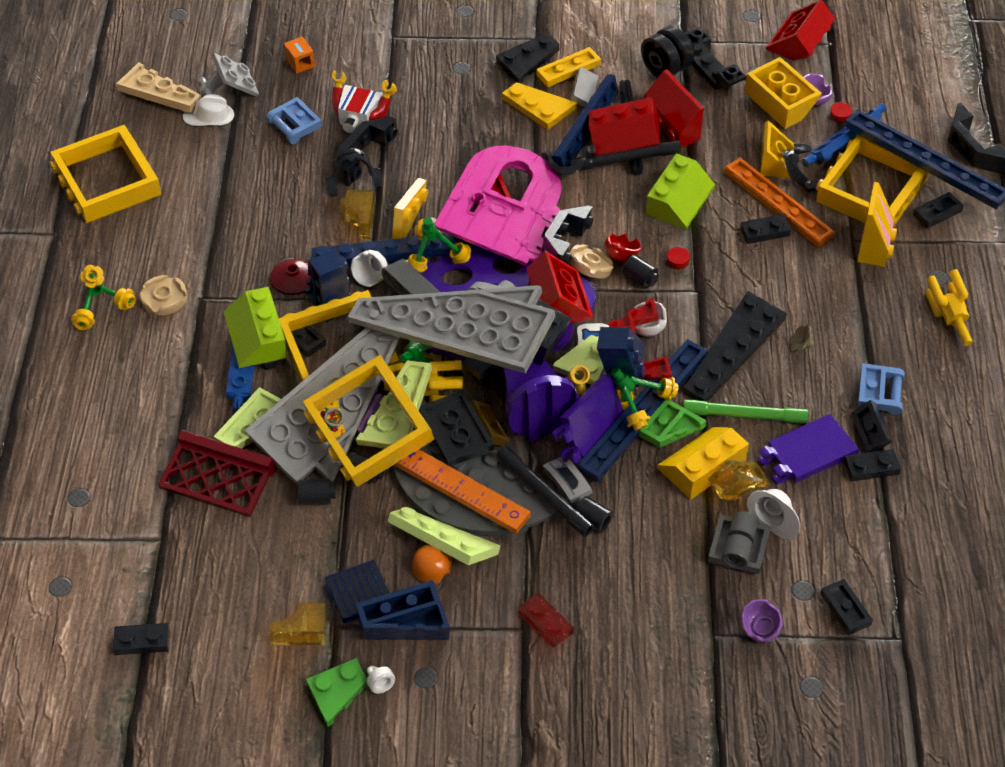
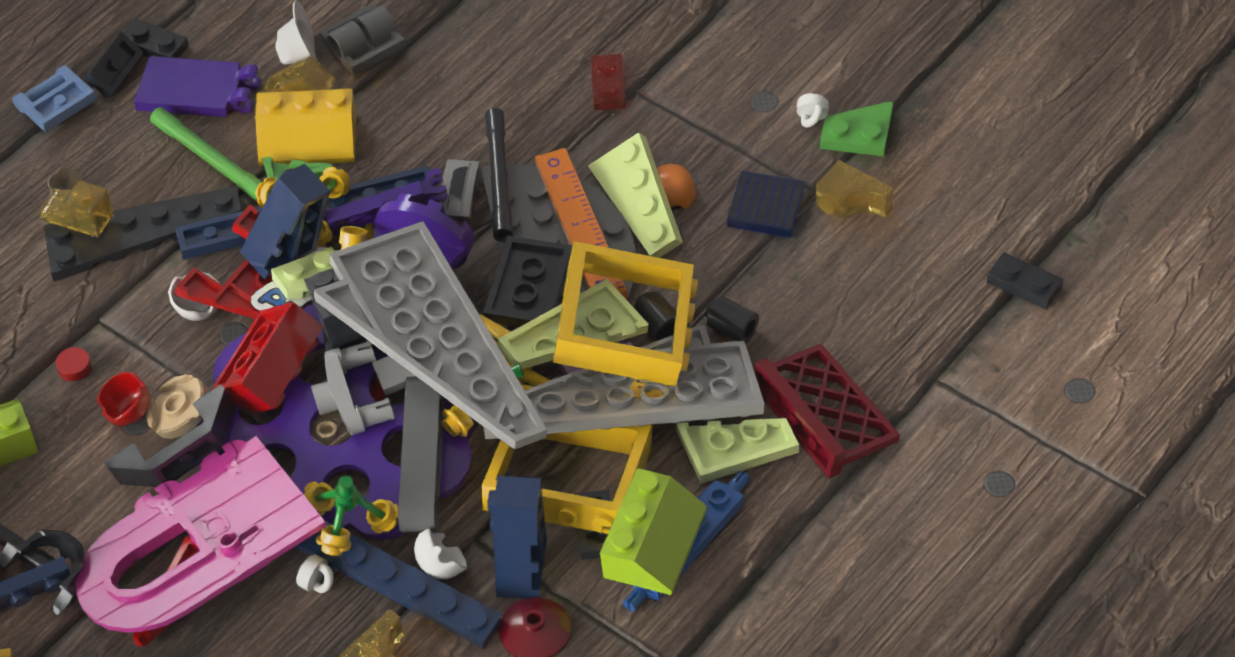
camera: 140 degrees left, 0 degrees up
dark blue wedge [356,580,450,640] -> none
yellow wing [392,178,428,239] -> none
pearl gold plate [471,400,509,446] -> none
black brick [573,496,613,533] -> none
black brick [622,254,659,288] -> none
none -> clear yellow arch [38,180,114,237]

